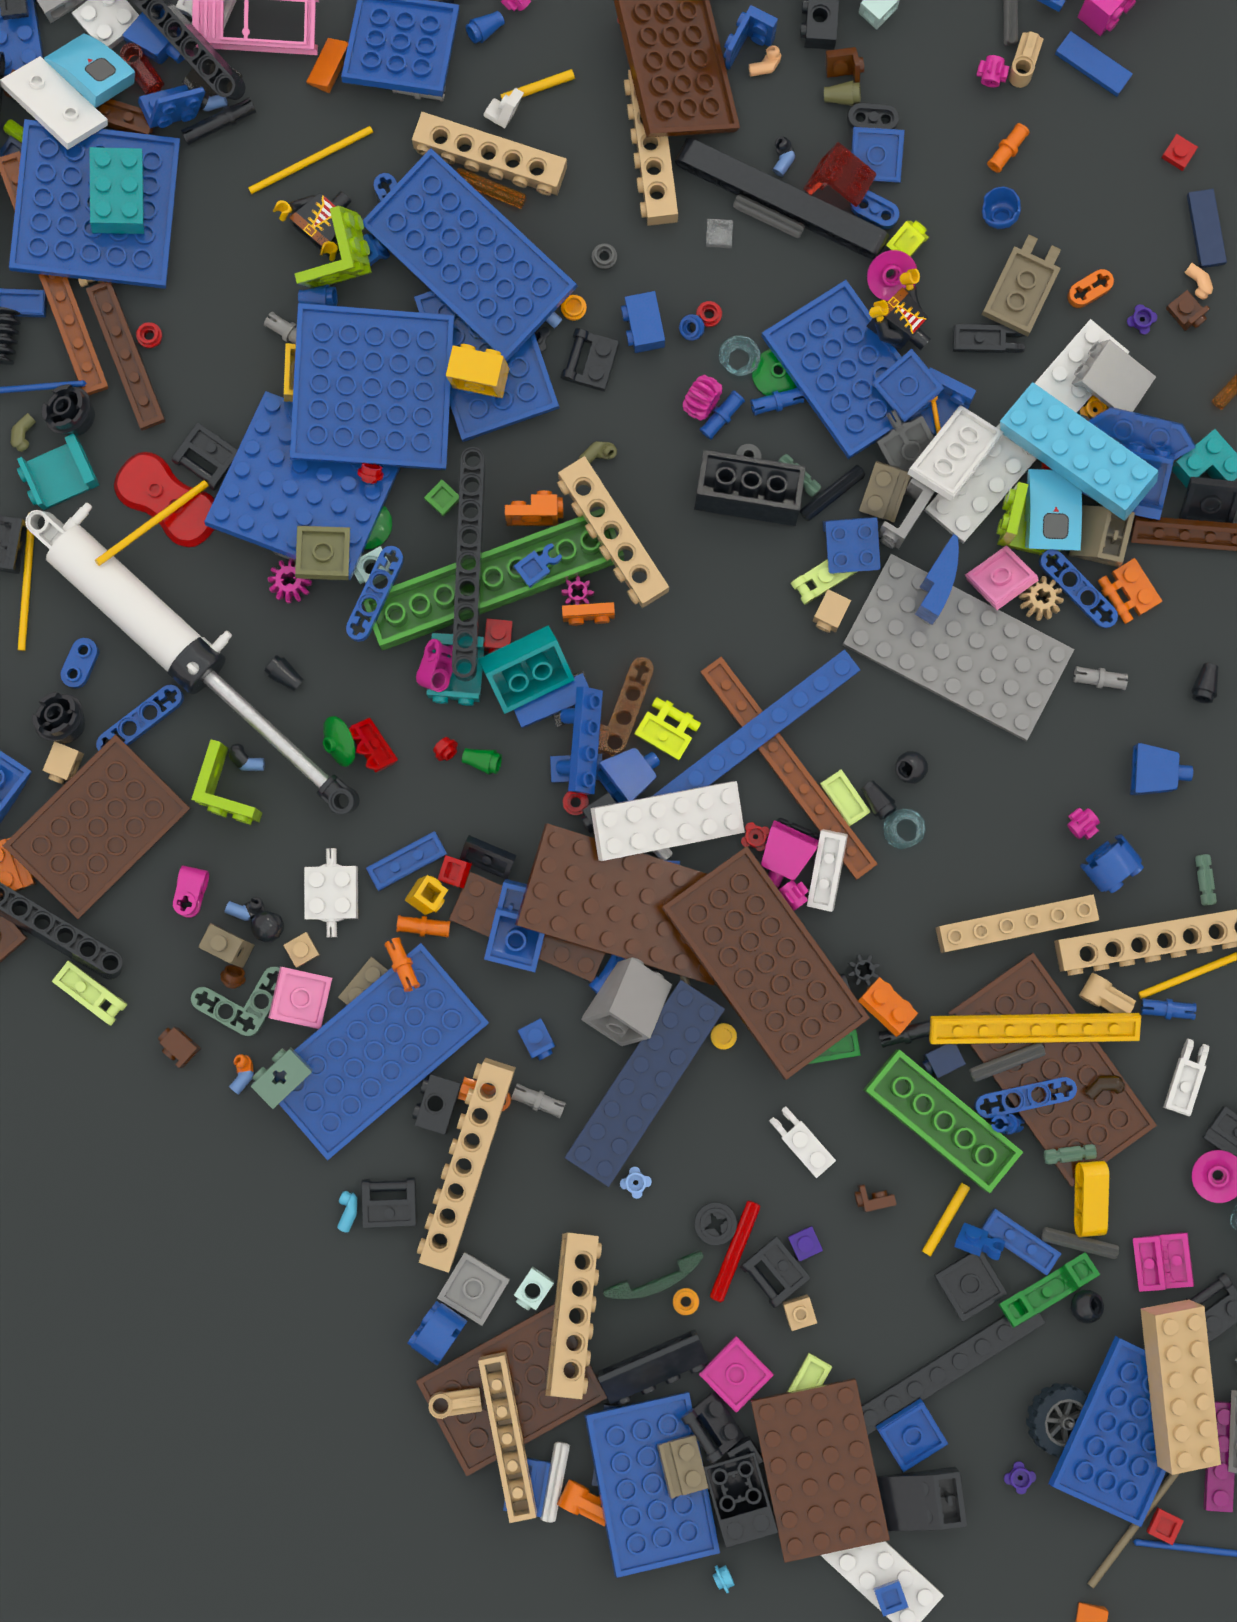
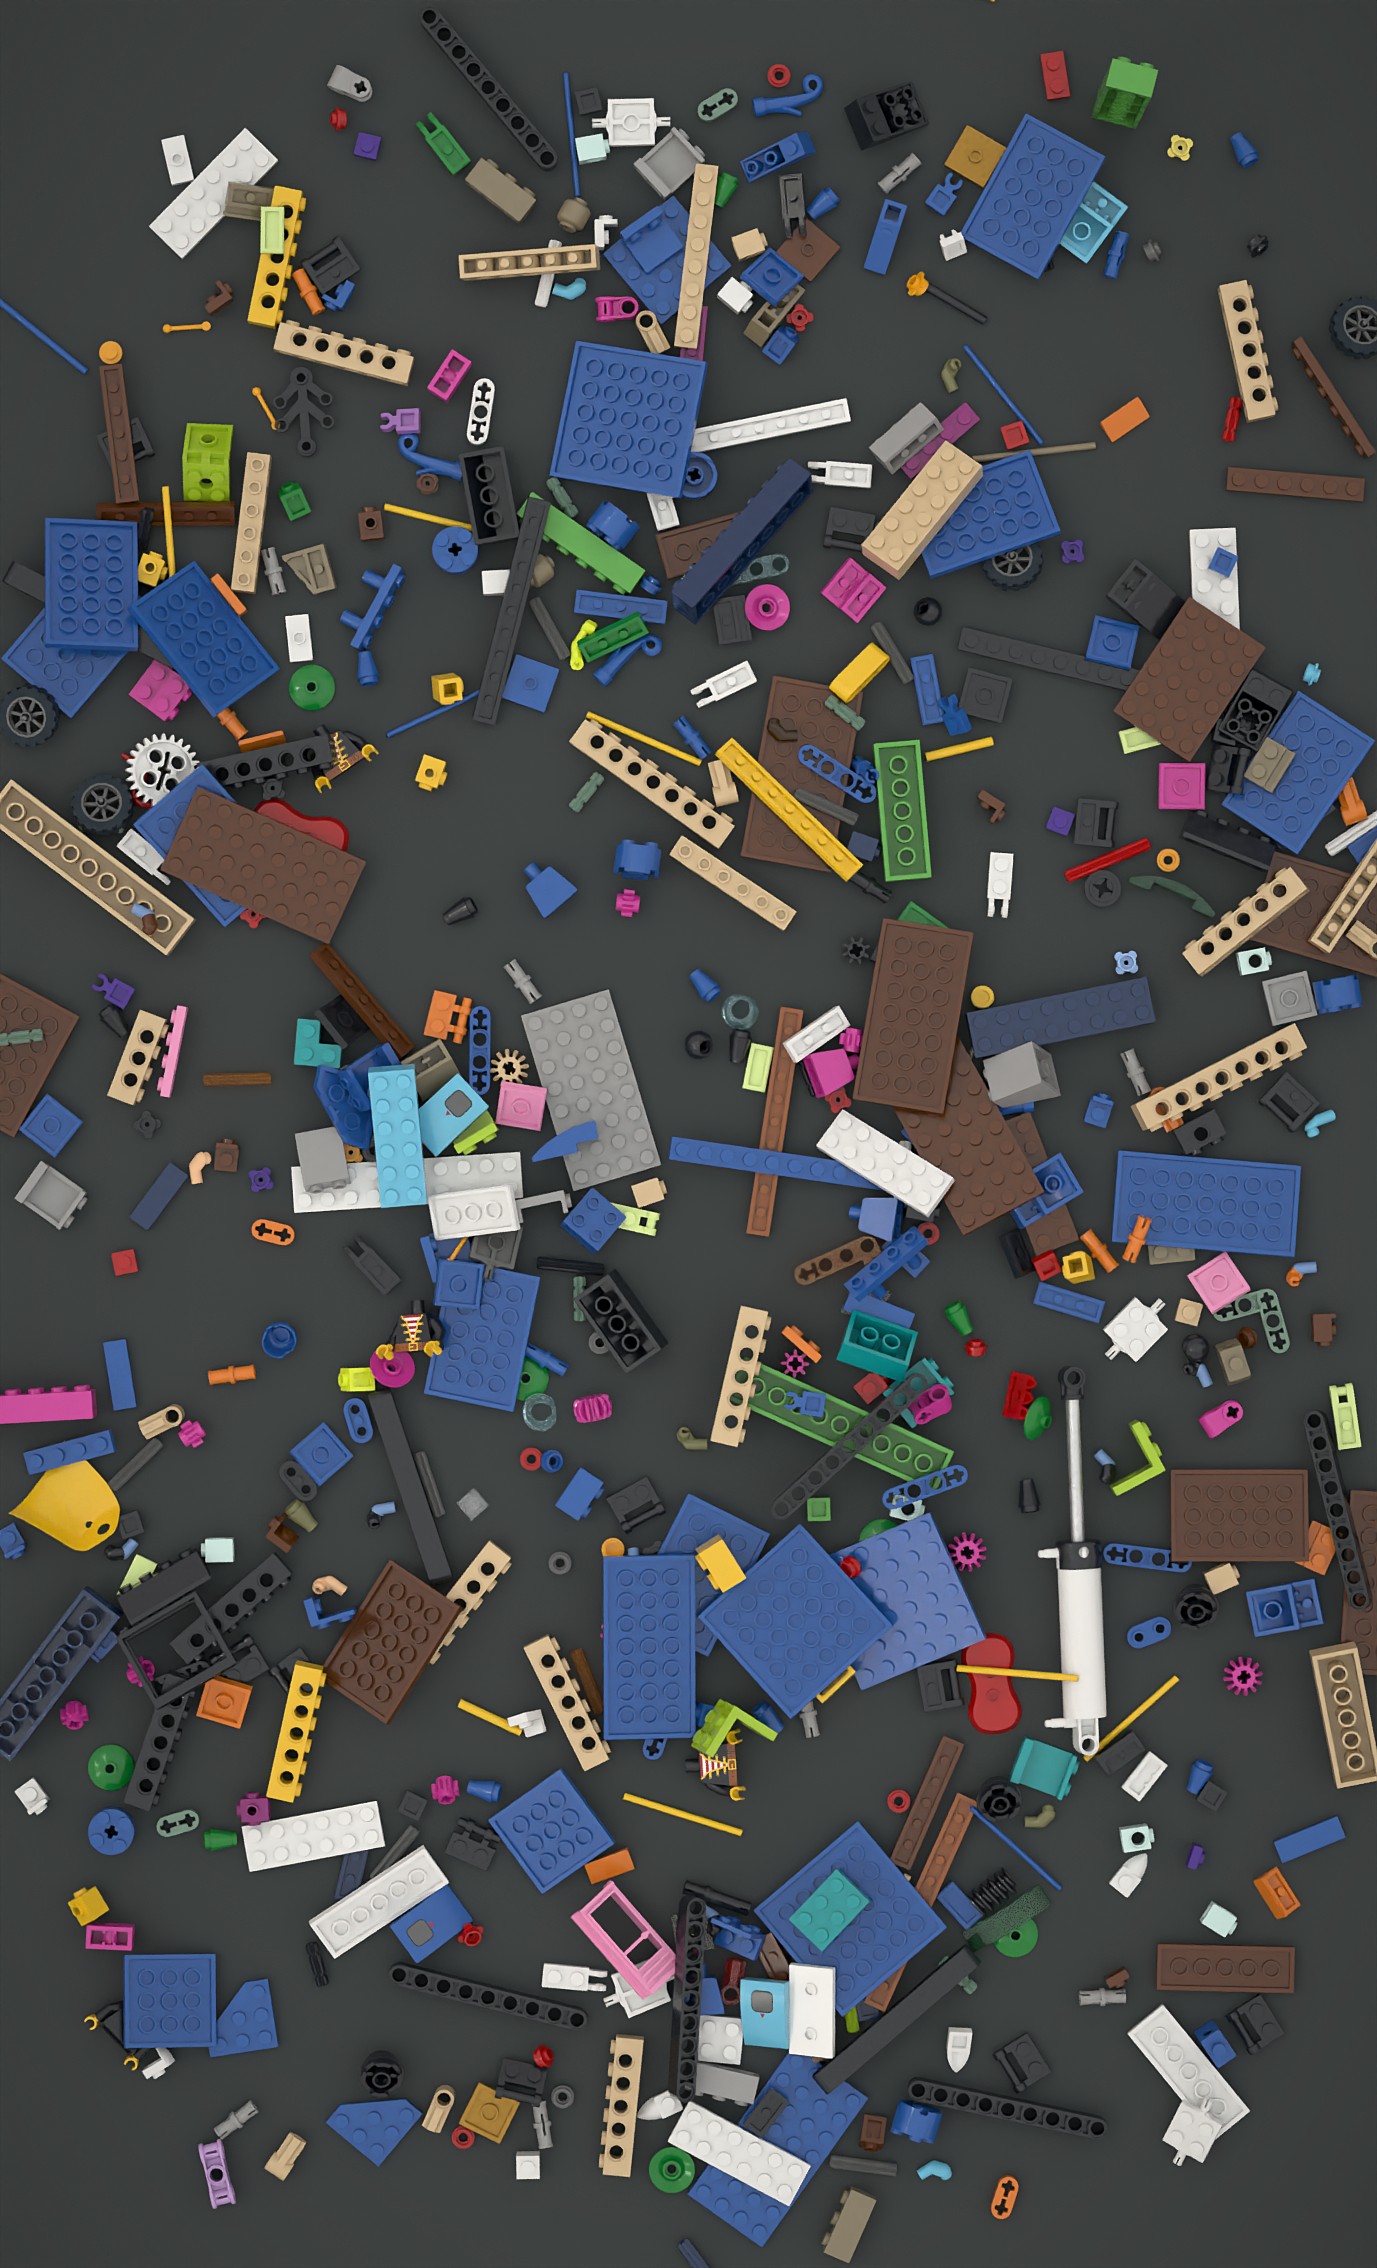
camera: 130 degrees left, 5 degrees up
sand green brick [251,1047,313,1109] -> none
olive plate [295,526,350,580] -> none
orange plate [505,490,563,526] -> none
neon yellow plate [634,697,701,761] -> none
blue pin [699,390,745,440] -> none
tan brick [782,1294,817,1331] -> none
clear red bracket [804,142,876,207] -> none
orange bracket [858,977,918,1037] -> none
dark tan plate [859,461,910,522] -> none
dark tan tile [982,235,1061,337] -> none
green slope [999,1252,1100,1328] -> none
none -> blue cone [689,968,722,1003]

